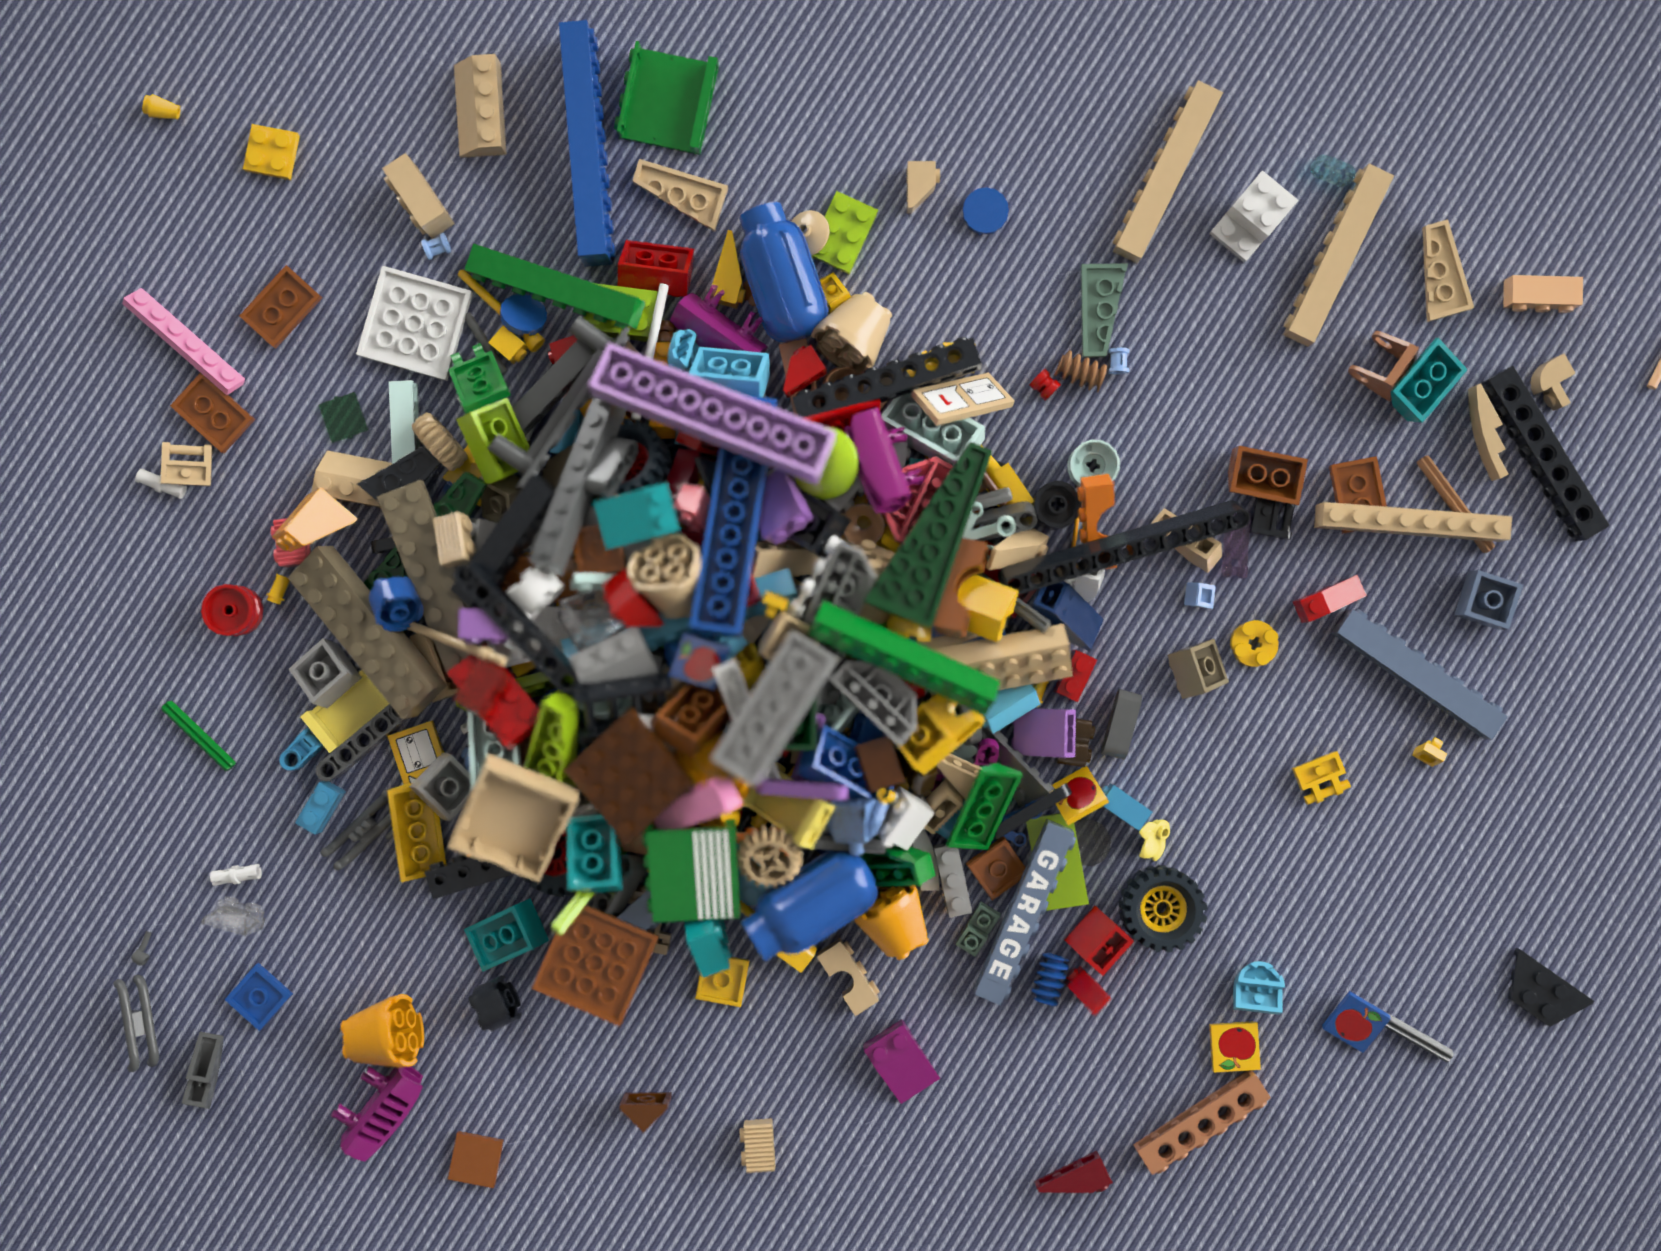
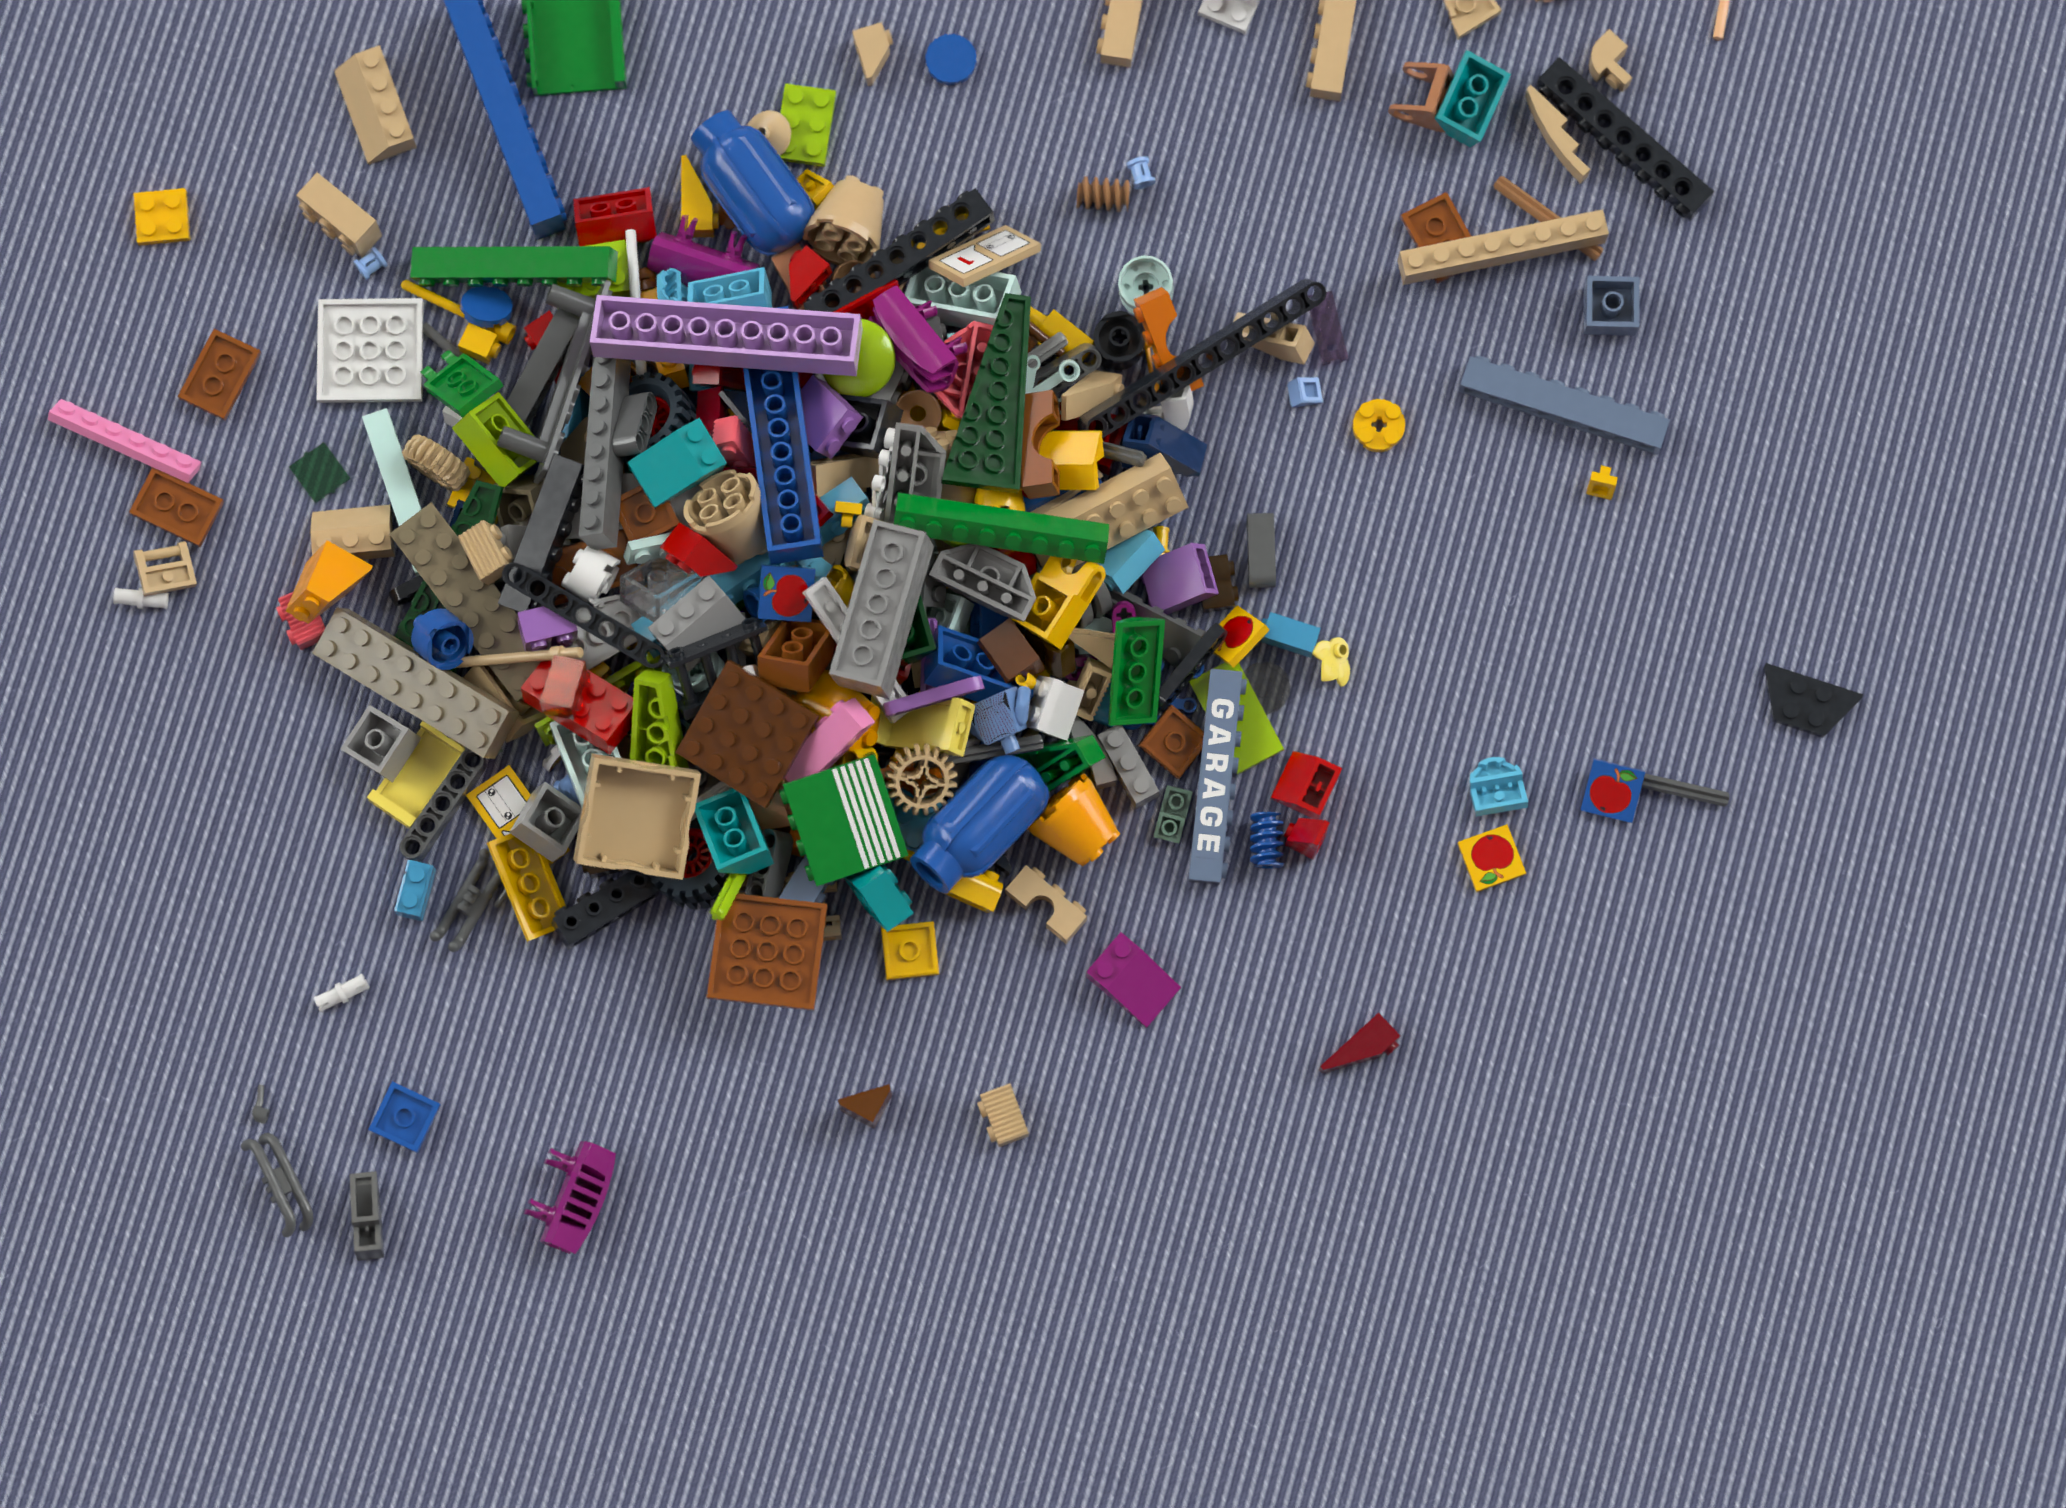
camera: 15 degrees left, 10 degrees down
yellow cone [142,94,181,120] -> none
green axle [161,701,236,771] -> none
red wheel [201,584,264,636] -> none
clear slope [201,896,265,936] -> none
yellow pin [266,574,290,605] -> none
dark azure piece [279,727,324,771] -> none
light orange cone [341,994,424,1068] -> none
black wing [357,446,441,502] -> none
dark orange tile [448,1131,504,1188] -> none
teal slope [464,898,549,972] -> none
black brick [468,975,522,1031] -> none
tan wing [632,159,728,232] -> none
red wheel [1029,369,1062,401] -> none
red brick [1053,650,1097,702] -> none
sand green wing [1080,263,1128,358] -> none
black wheel [1119,865,1207,953] -> none
nougat brick [1133,1070,1271,1175] -> none
dark tan slope [1167,639,1229,699] -> none
dark orange slope [1228,446,1308,506] -> none
black plate [1249,497,1295,540] -> none
slope [1292,575,1366,623] -> none
yellow plate [1292,751,1351,805] -> none

